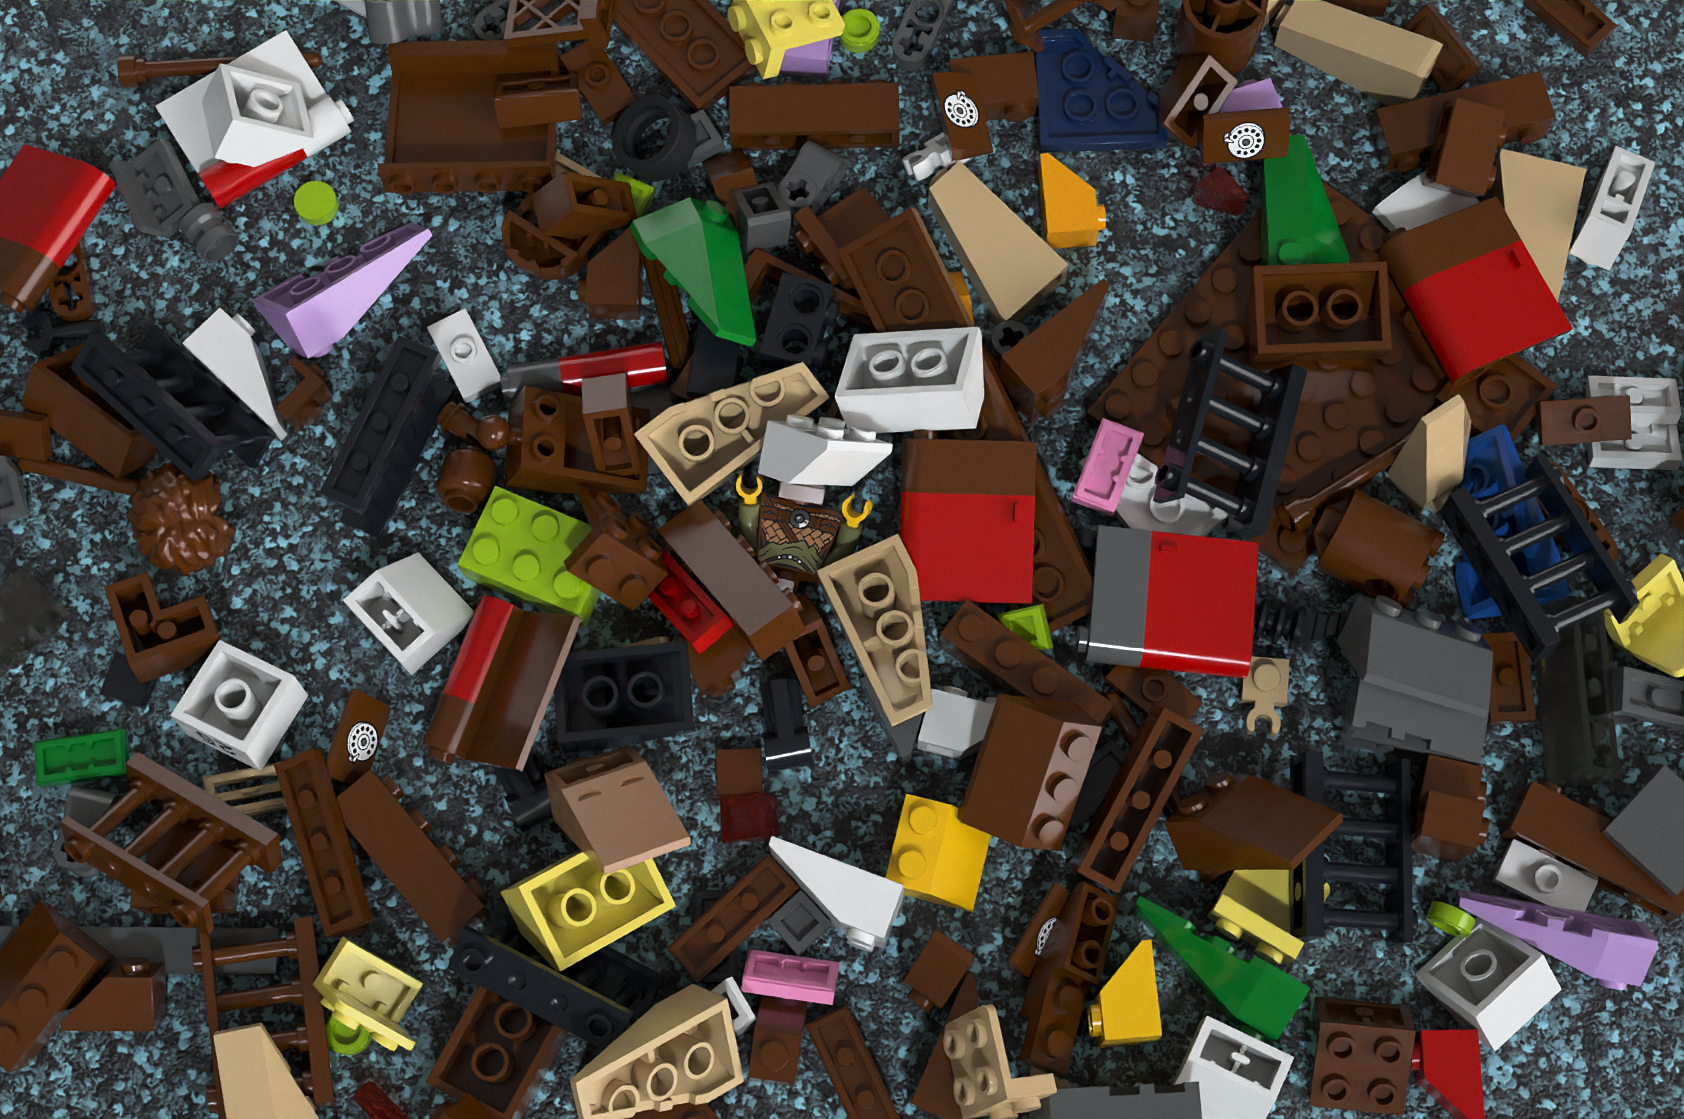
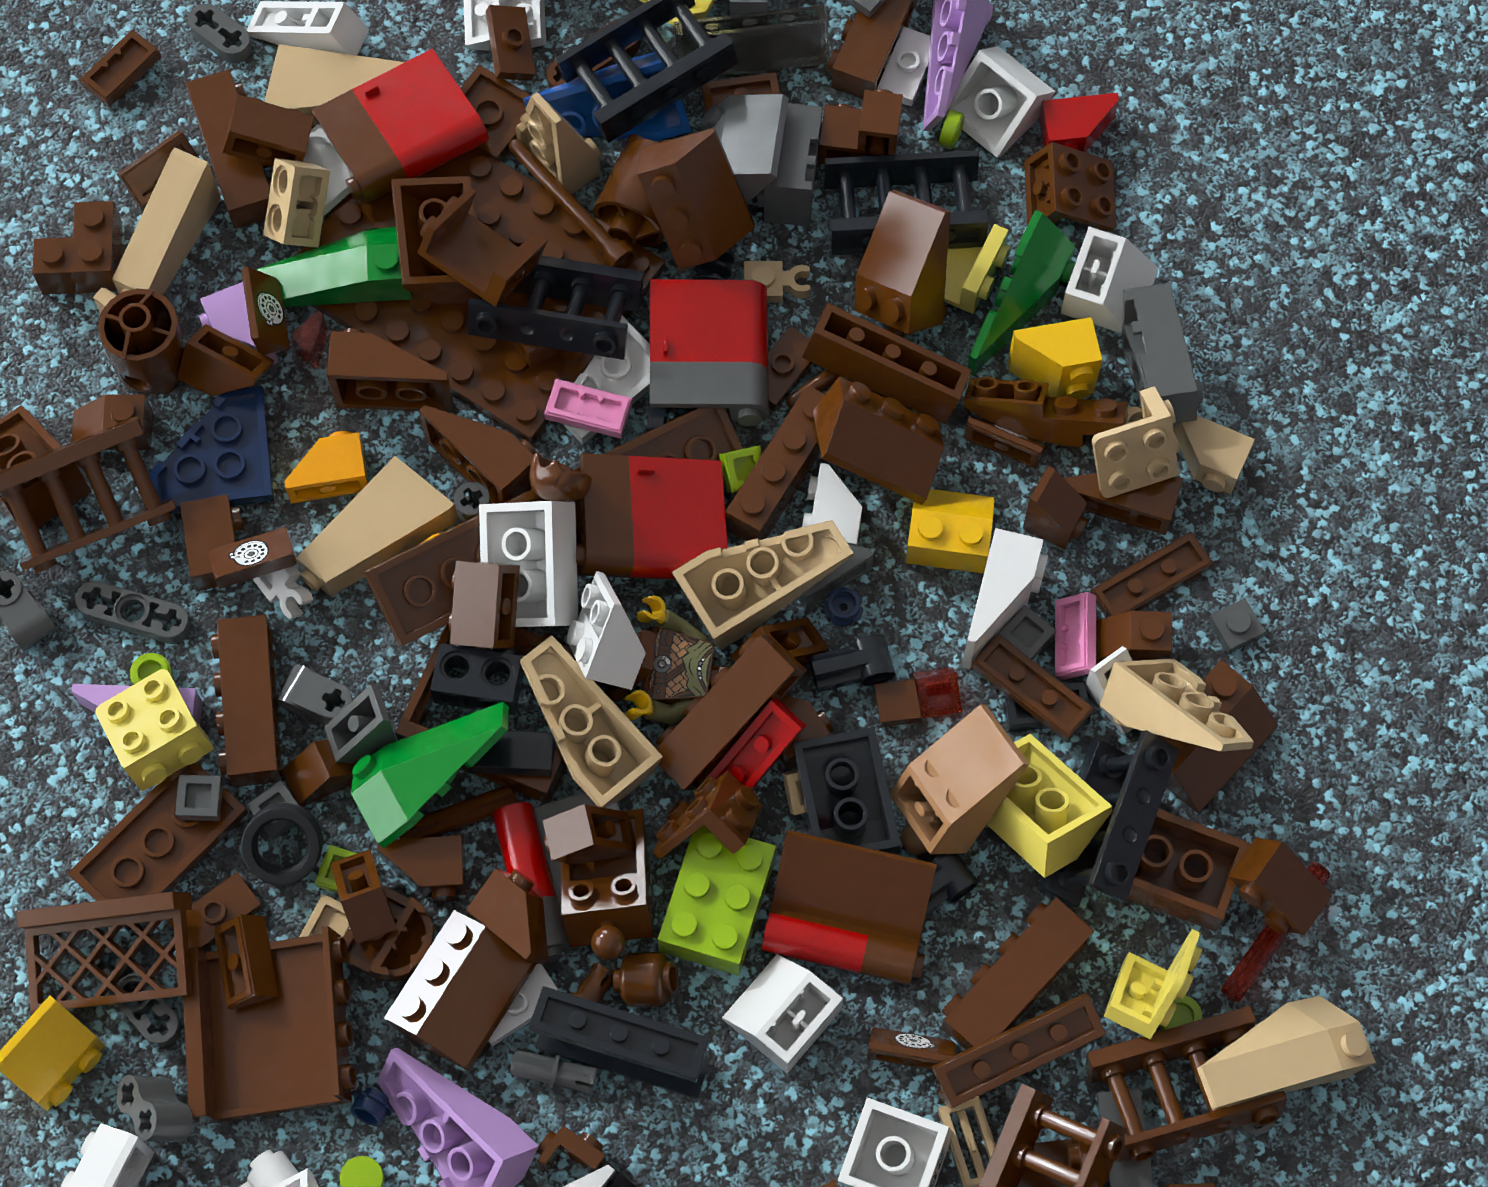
camera: 100 degrees left, 5 degrees down
reddish brown bracket [792,189,890,295] -> none
none -> dark grey plate [175,775,224,821]
none -> dark grey beam [188,4,252,63]
none -> tan brick [263,158,330,248]
none -> reddish brown slope [326,328,455,413]
none -> dark blue plate [350,1087,392,1126]
none -> reddish brown slope [384,910,537,1071]
none -> reddish brown panel [417,187,548,307]
none -> brick [448,561,520,648]
none -> reddish brown slope [466,868,548,965]
none -> reddish brown hair [530,453,592,502]
none -> reddish brown slope [637,127,755,270]
none -> dark blue plate [823,587,863,626]

